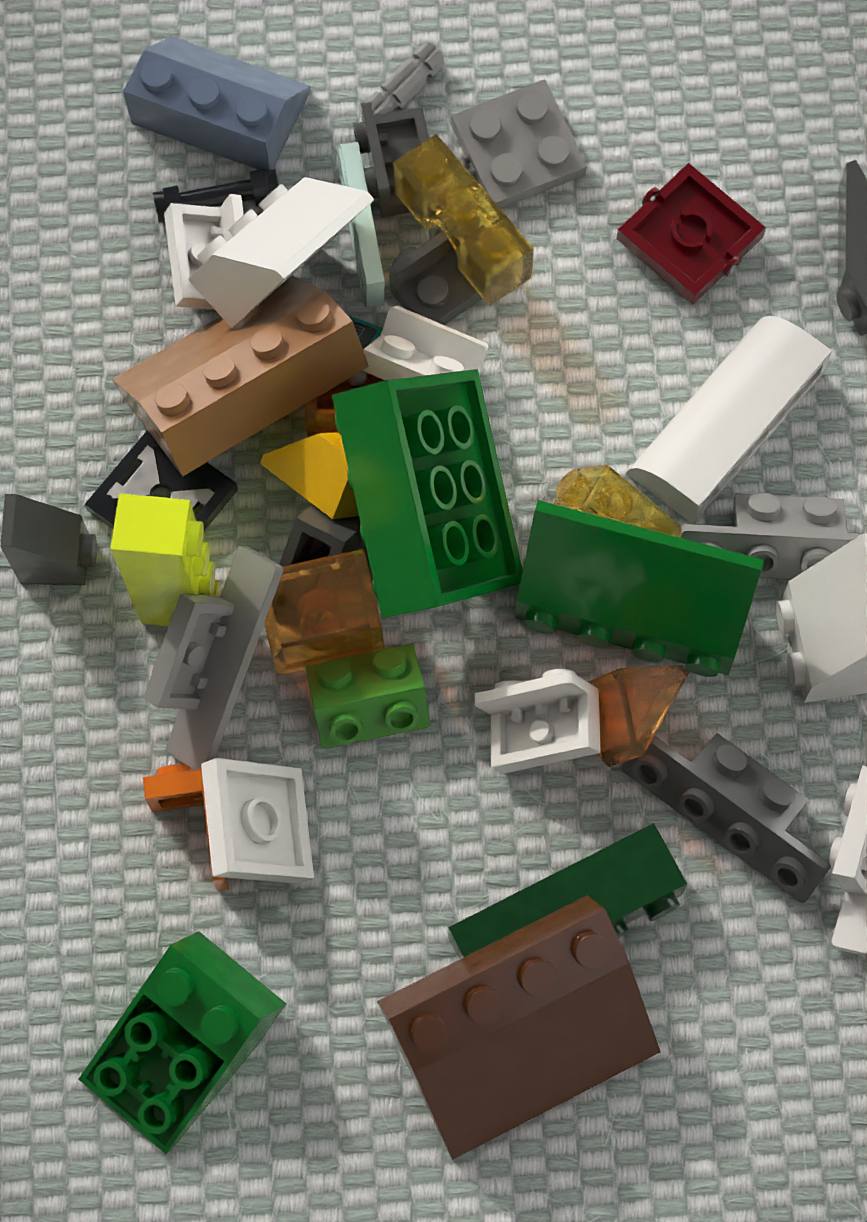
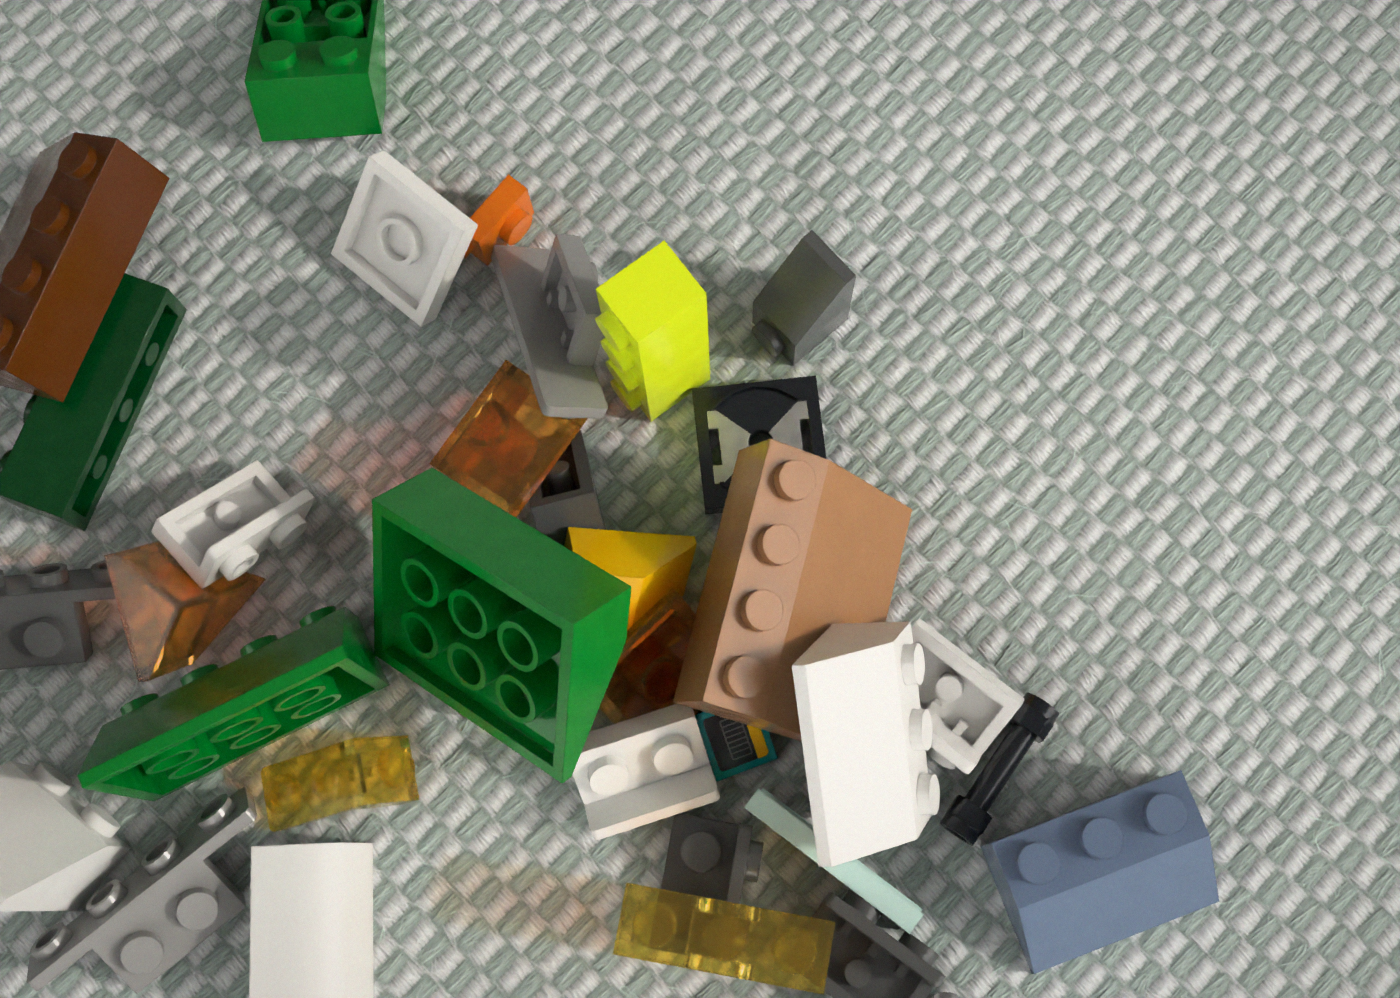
camera: 140 degrees right, 5 degrees up
bright green bracket [305,643,430,749] -> none

